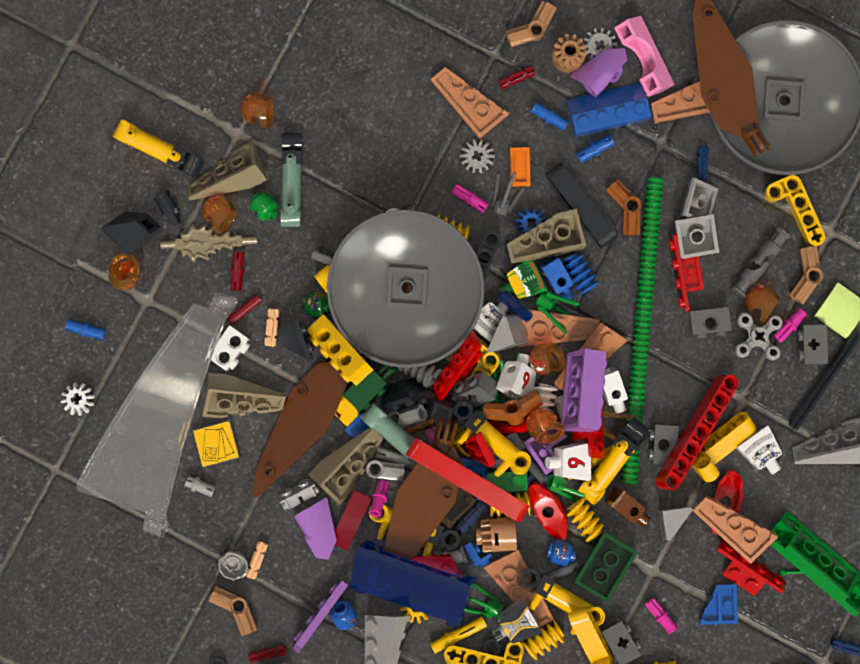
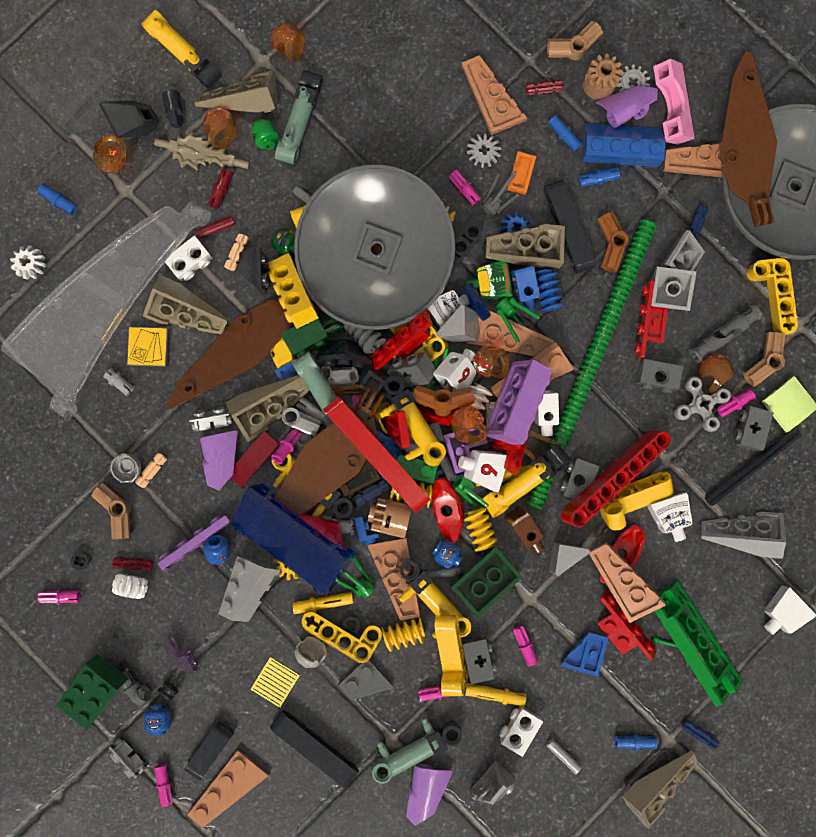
camera: 10 degrees right, 0 degrees up
torso [492,597,542,644] -> none

